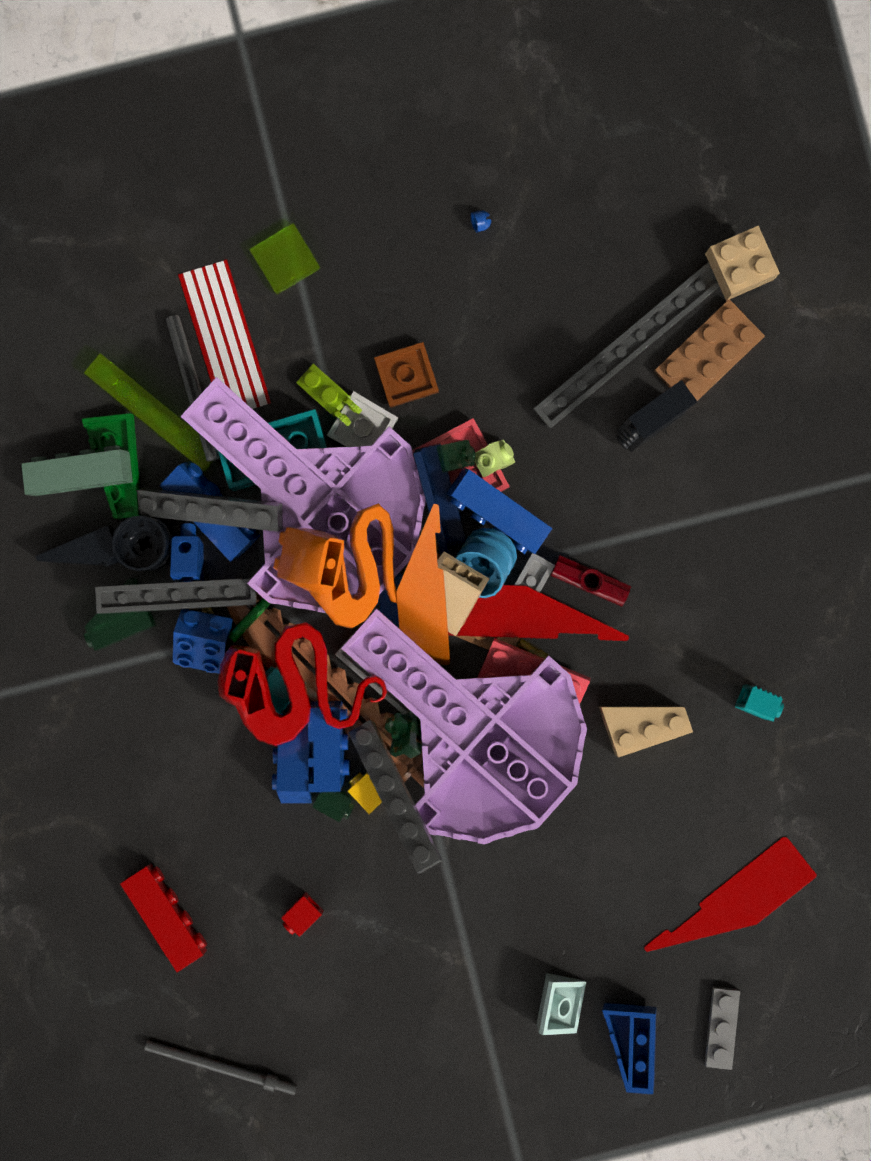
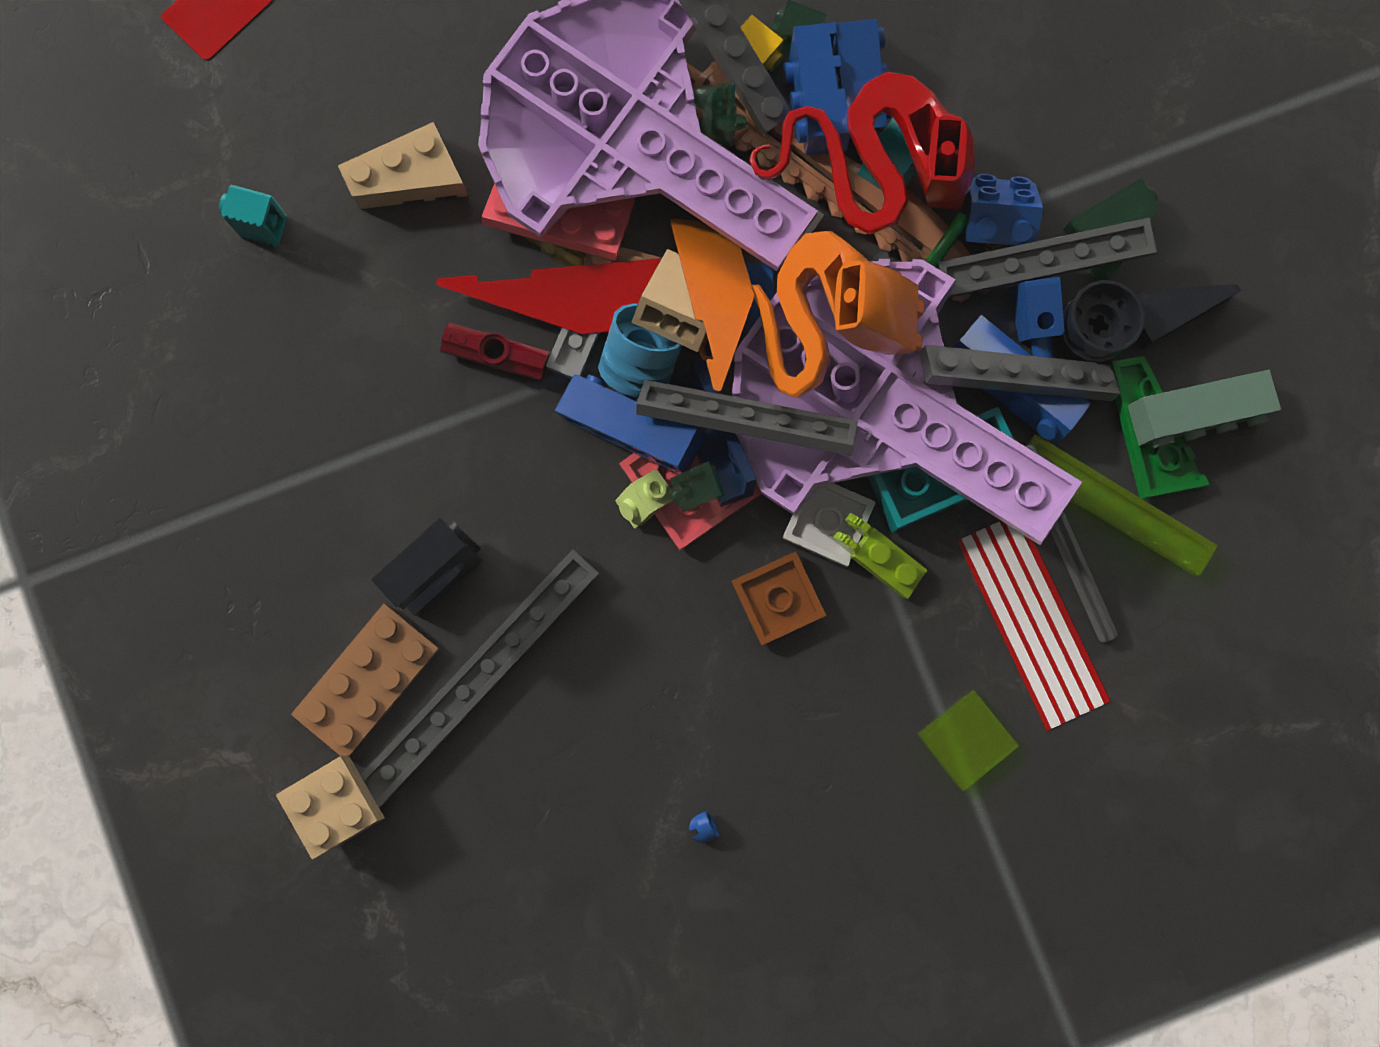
camera: 165 degrees right, 5 degrees down
none -> dark grey plate [636,380,858,456]

